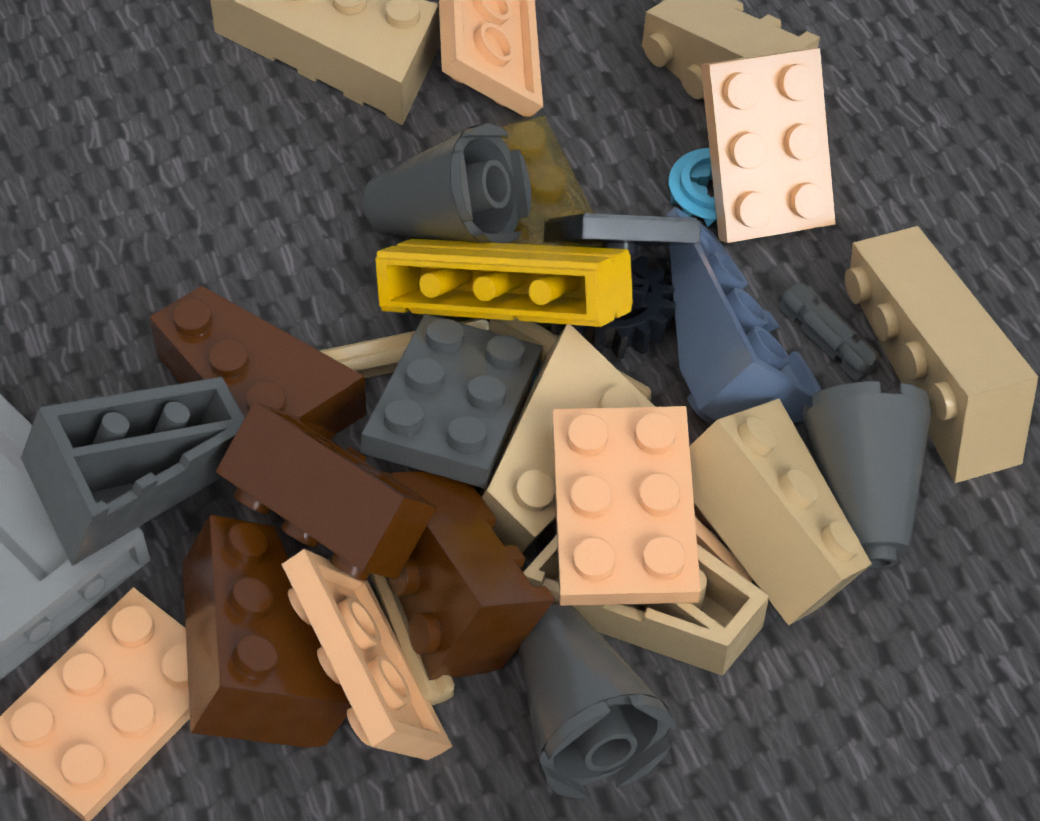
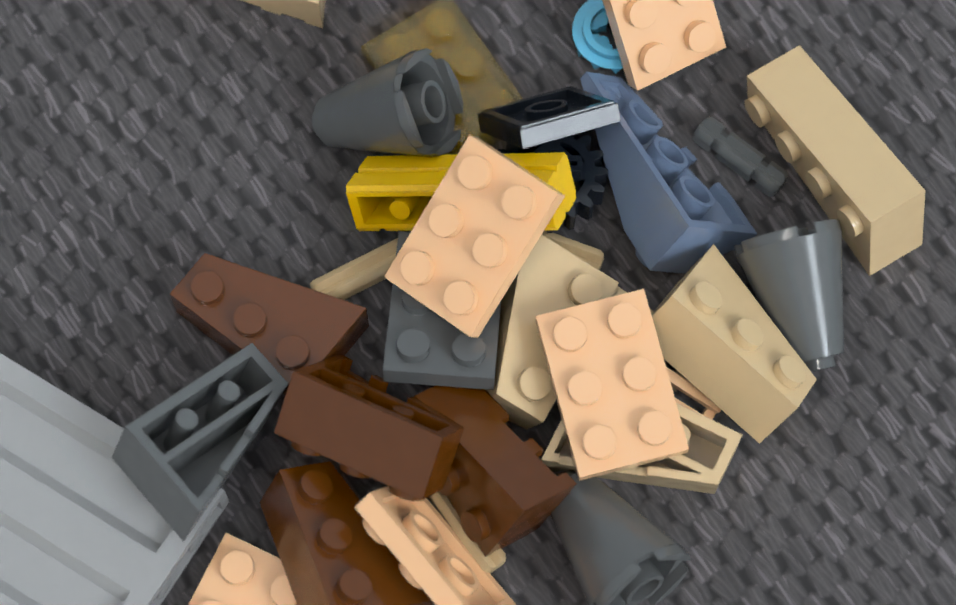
camera: 10 degrees left, 15 degrees up
none -> light nougat plate [384,135,566,338]

